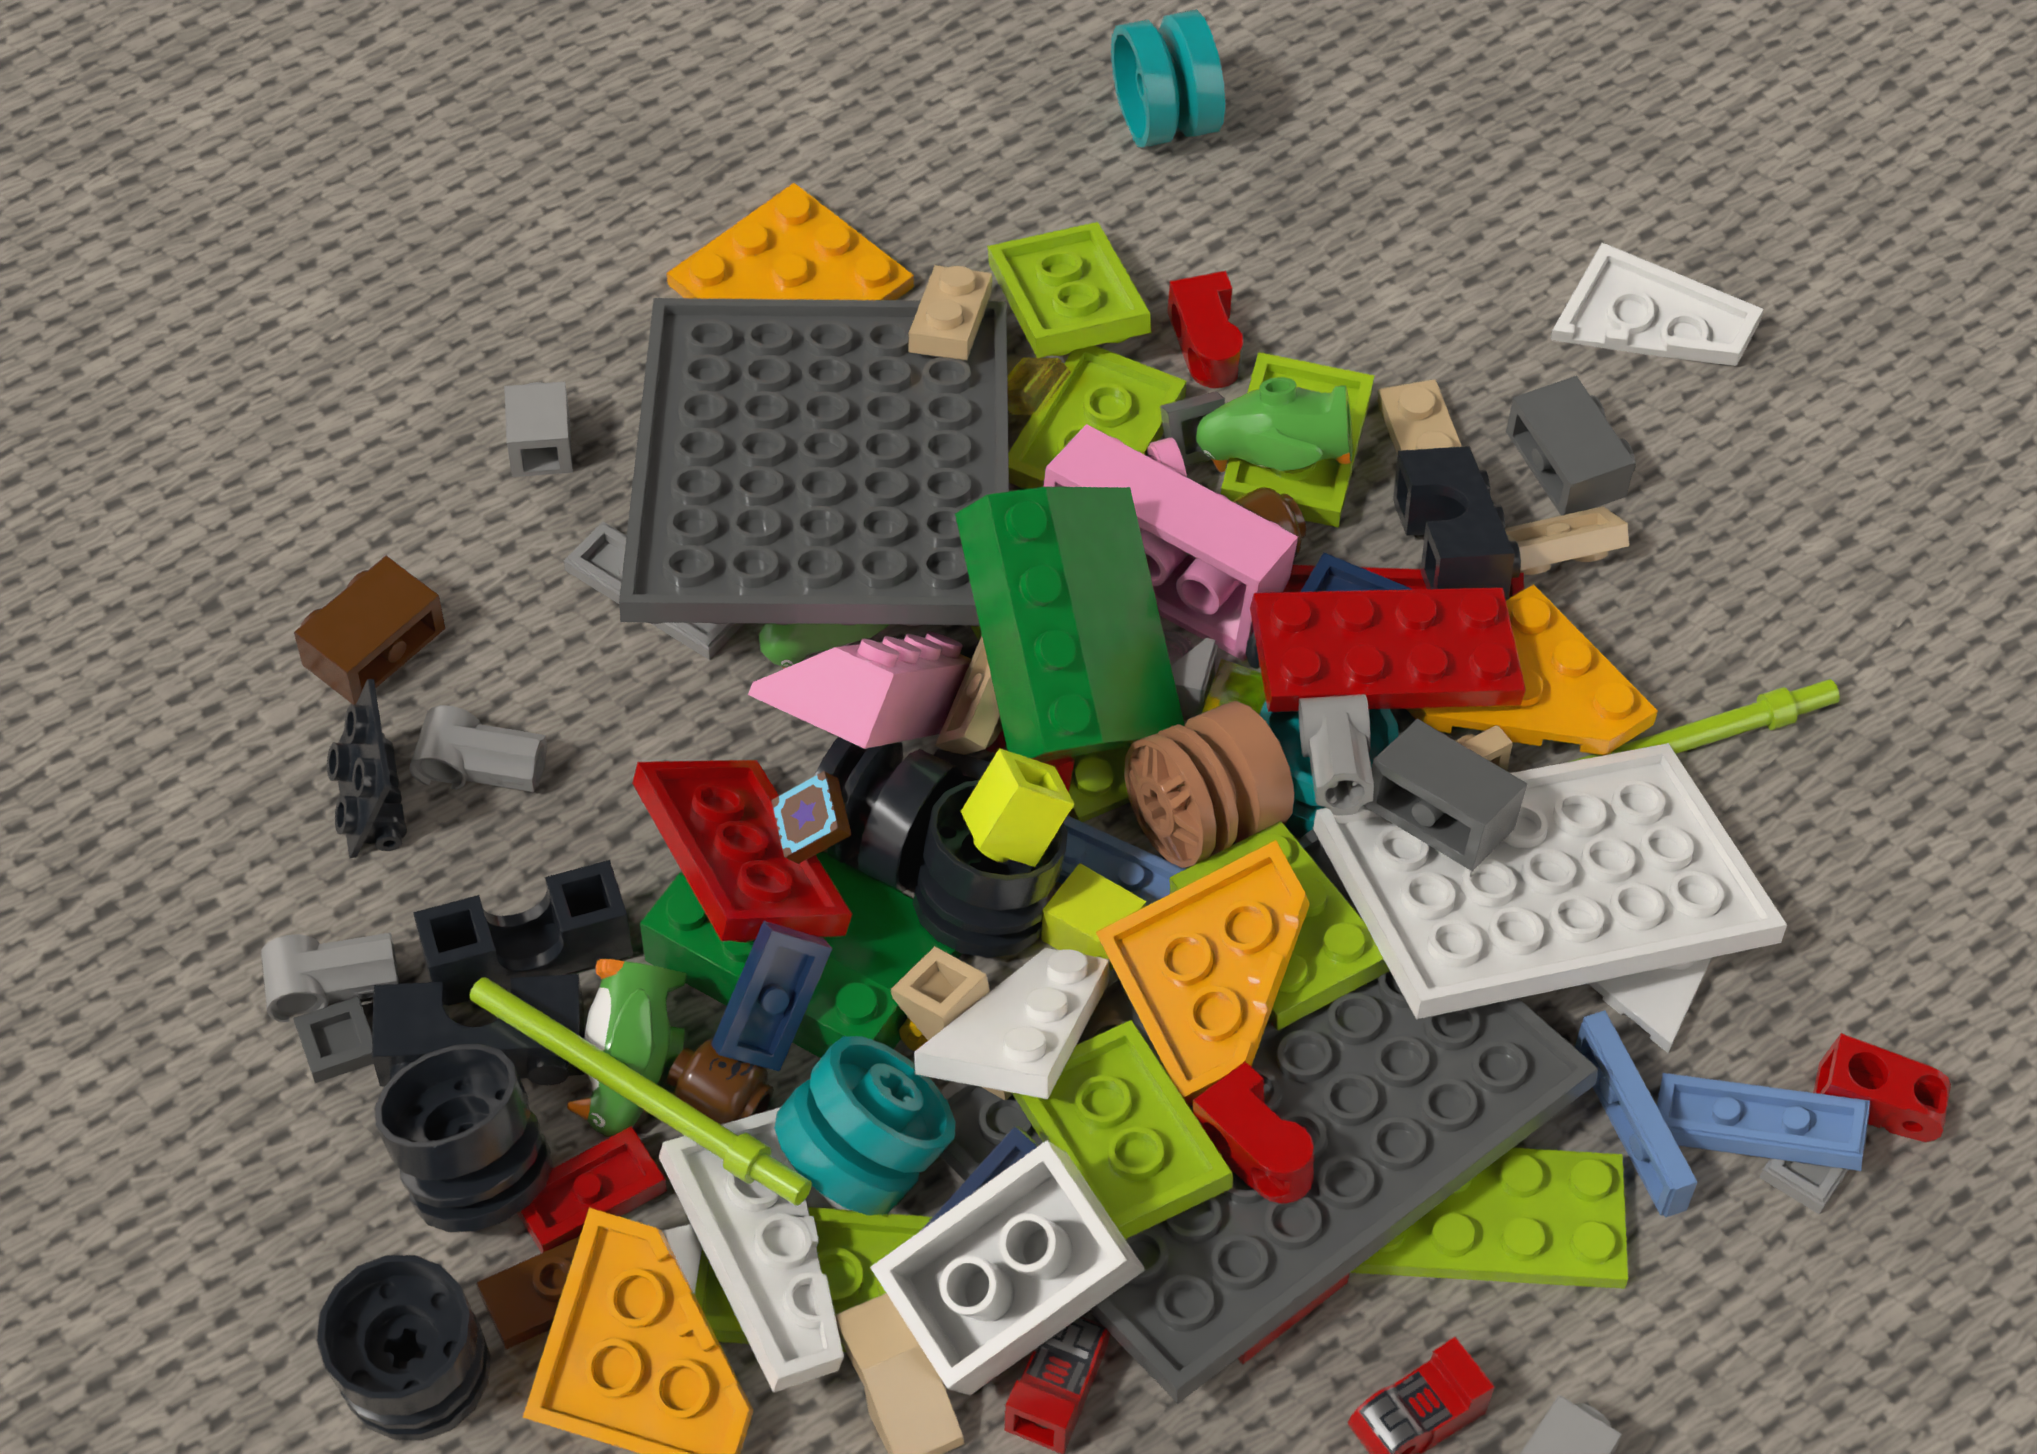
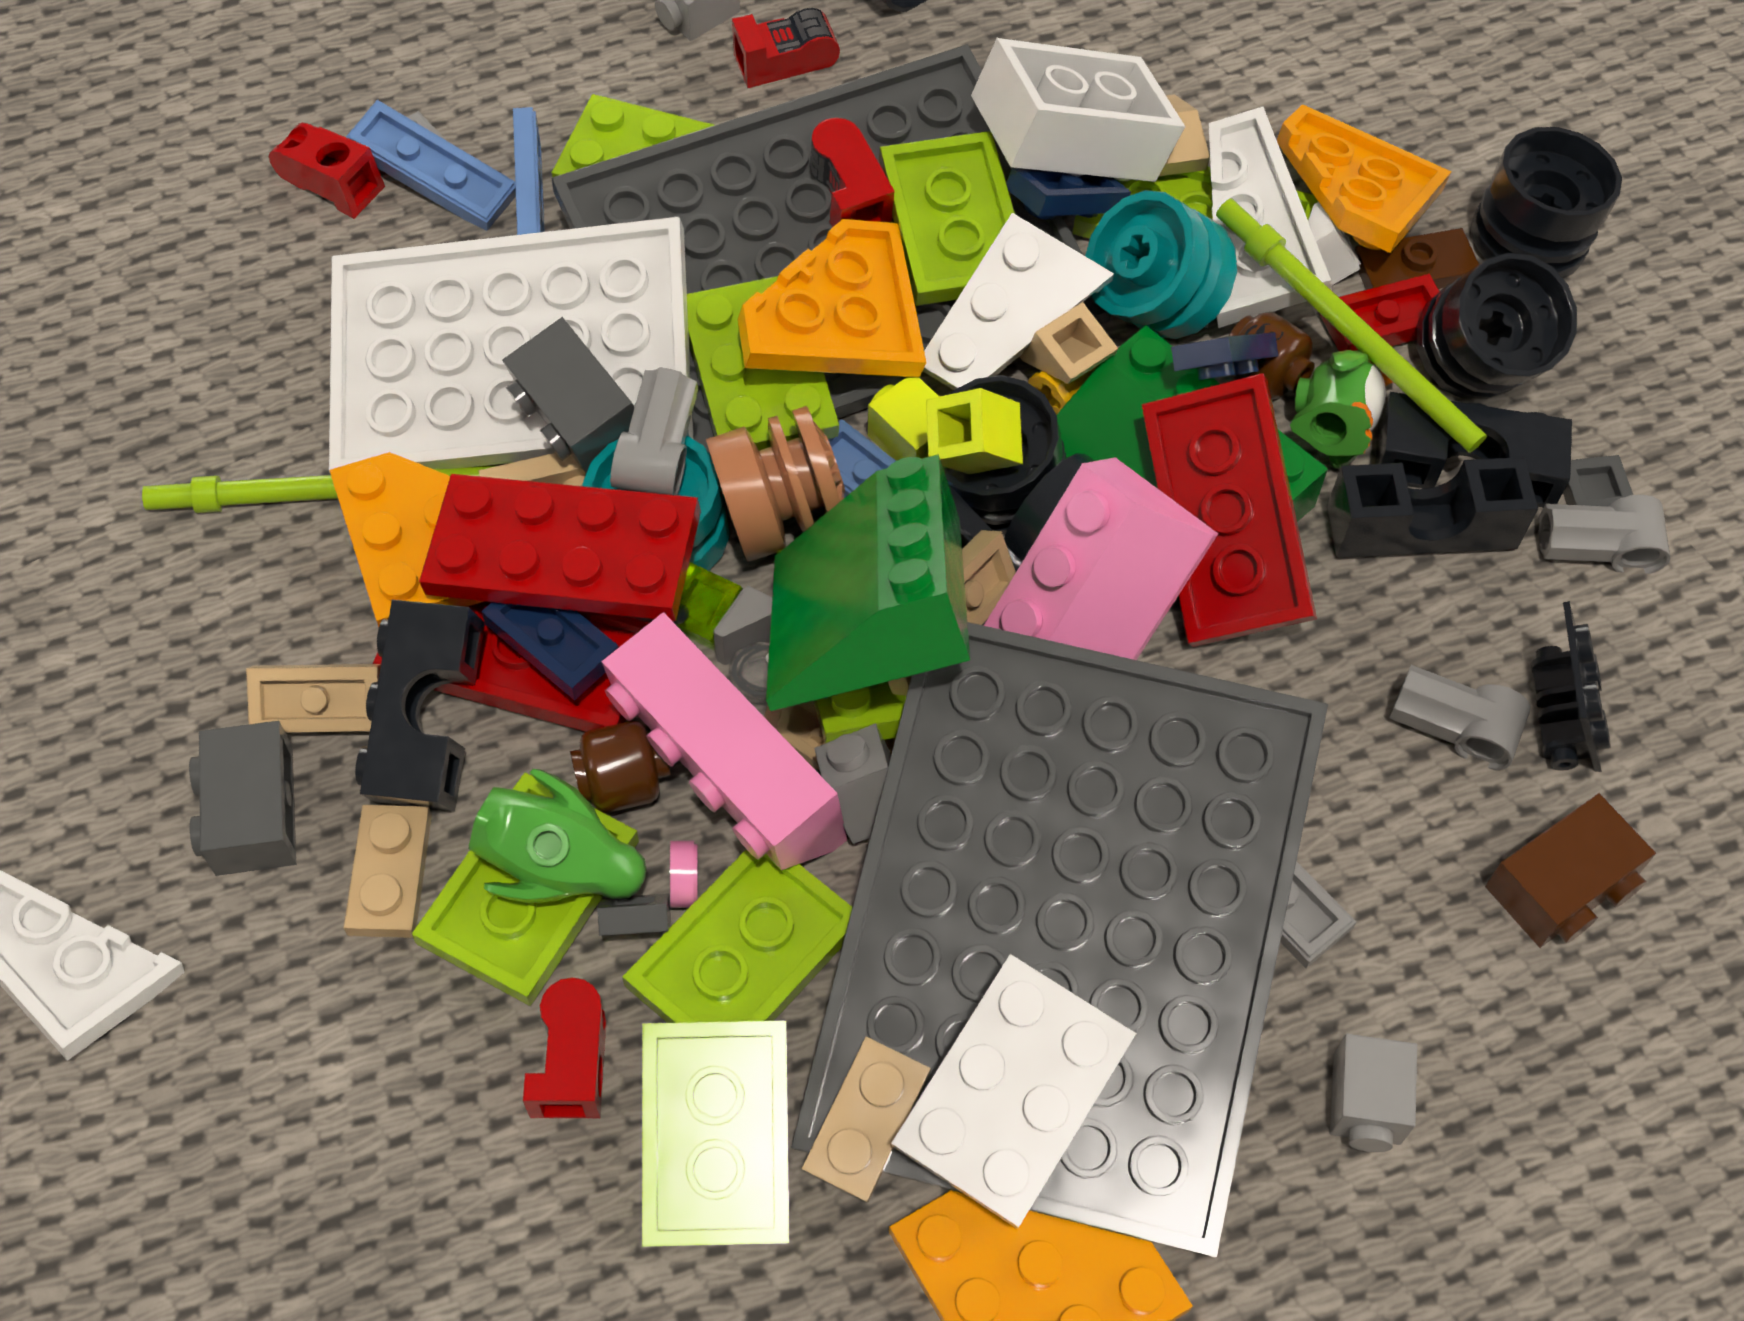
camera: 165 degrees left, 5 degrees up
reddish brown tile [772,771,852,864] -> none
clear yellow tile [1007,357,1071,416] -> none
none -> white brick [891,954,1137,1229]

